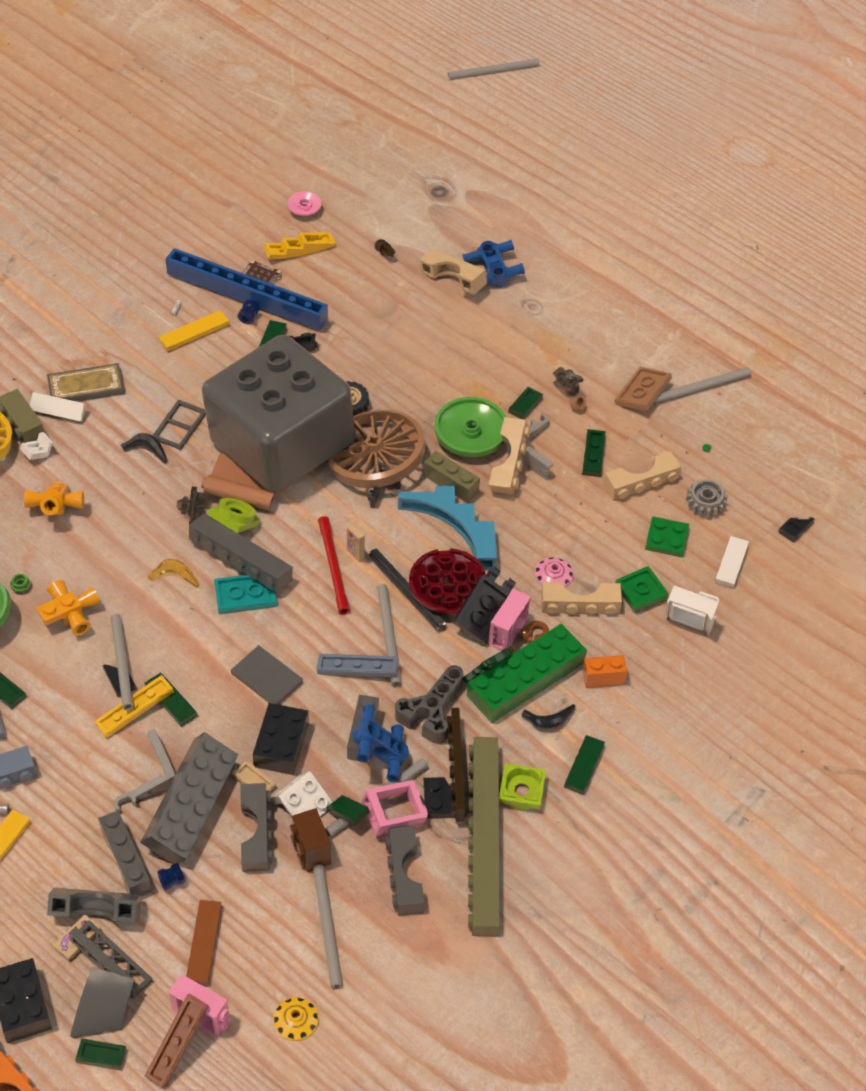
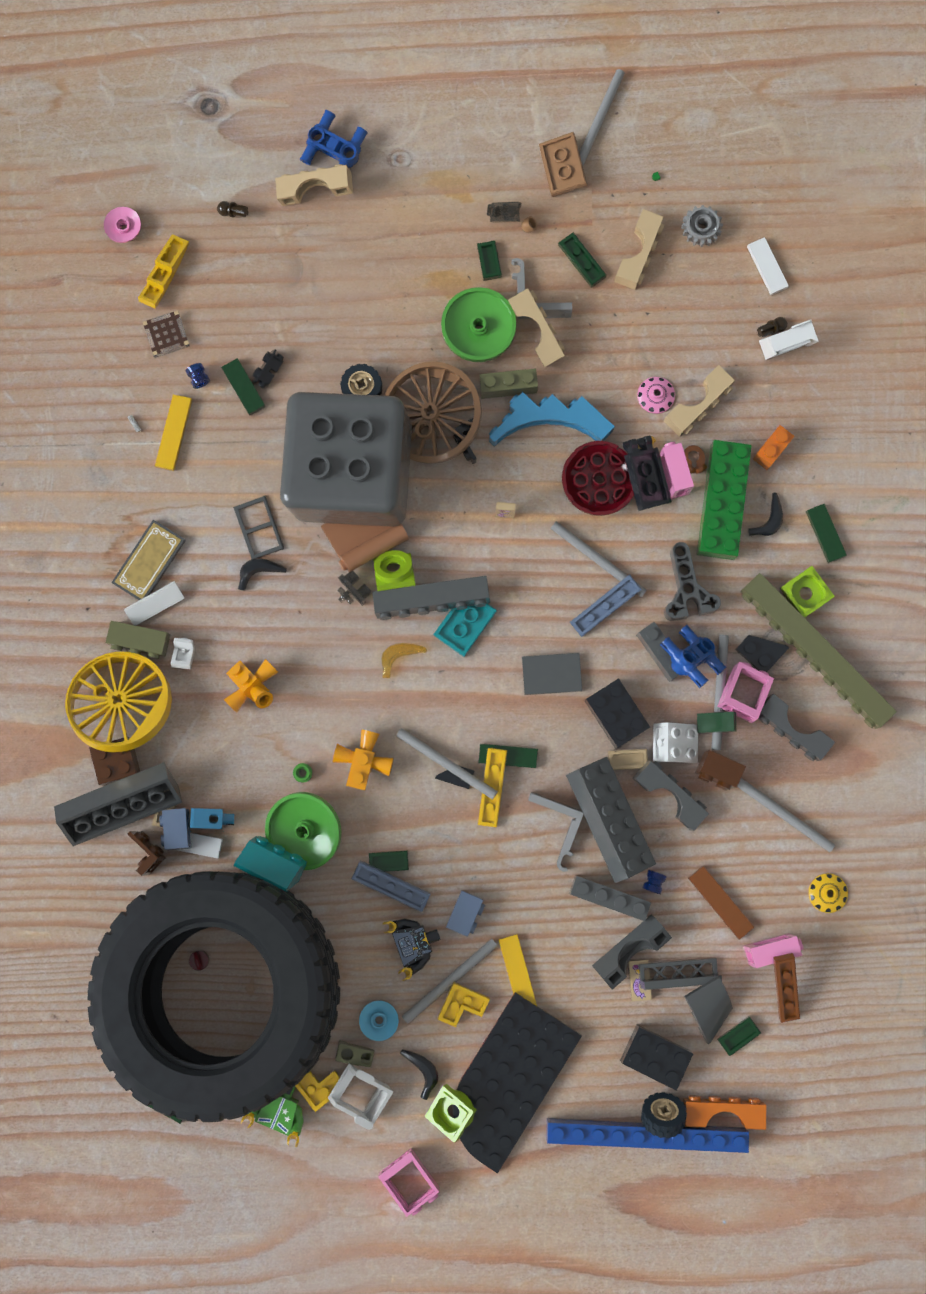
camera: 40 degrees left, 30 degrees up
blue brick [166,248,328,330] -> none
red piece [318,516,350,615] -> none
black axle [369,549,446,631] -> none
dark brown plate [447,708,465,822] -> none
dark green tile [463,646,514,683] -> none
green plate [615,566,669,612] -> none
green plate [645,516,689,557] -> none
black tile [778,517,815,543] -> none

